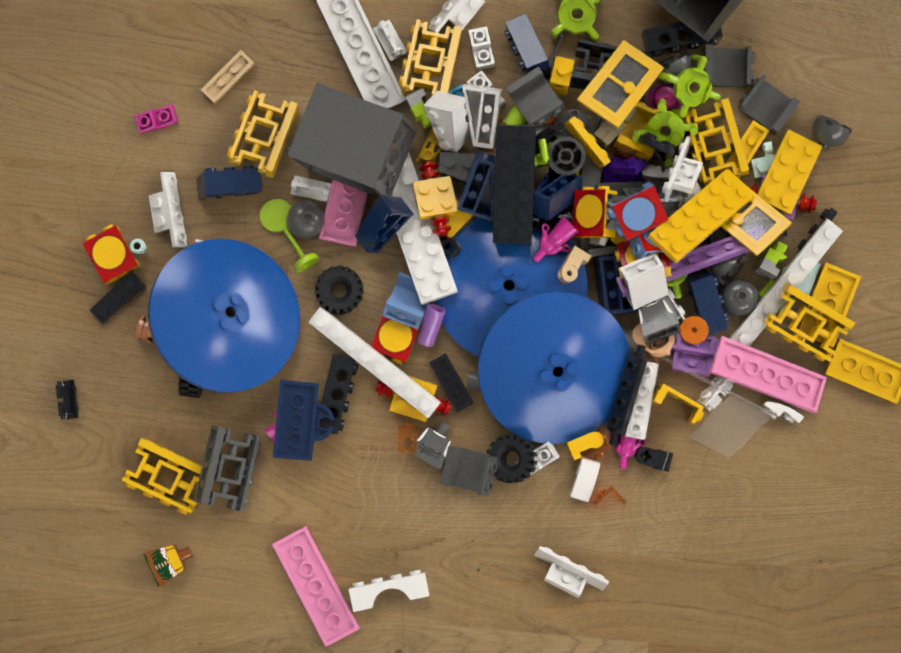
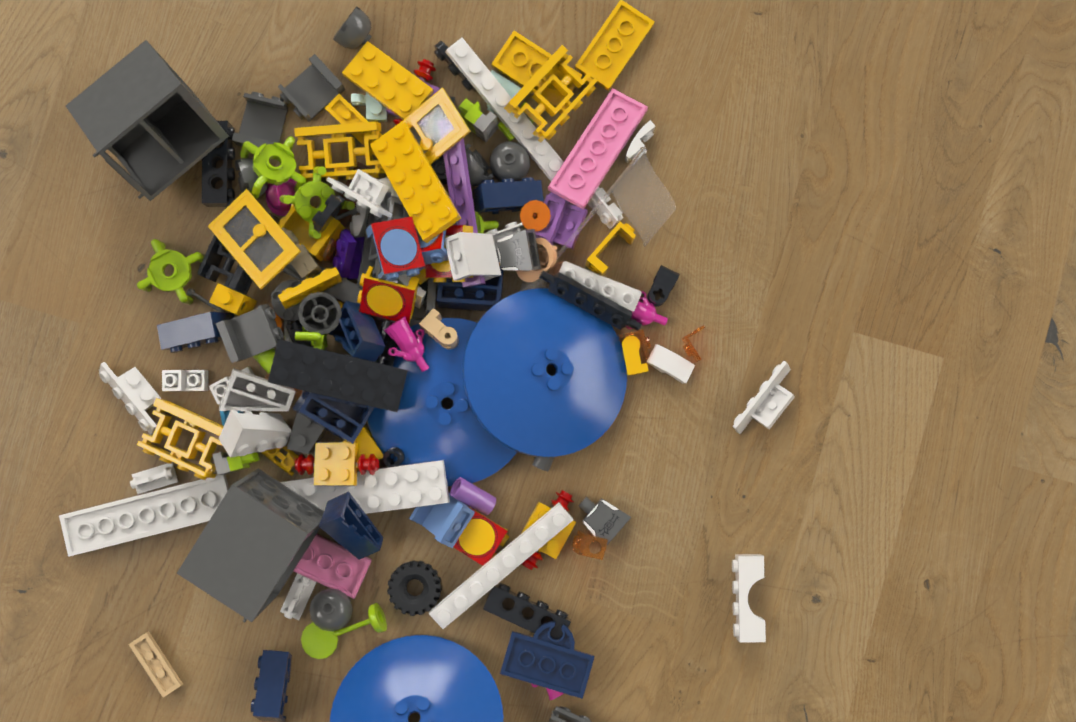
camera: 80 degrees left, 0 degrees up
yellow fence [227,90,299,178] -> none
bright pink tile [272,526,360,647] -> none
black plate [429,353,474,413] -> none
dark grey panel [440,446,498,495] -> none
black tyre [486,435,538,483] -> none
white slope [515,442,560,475] -> none

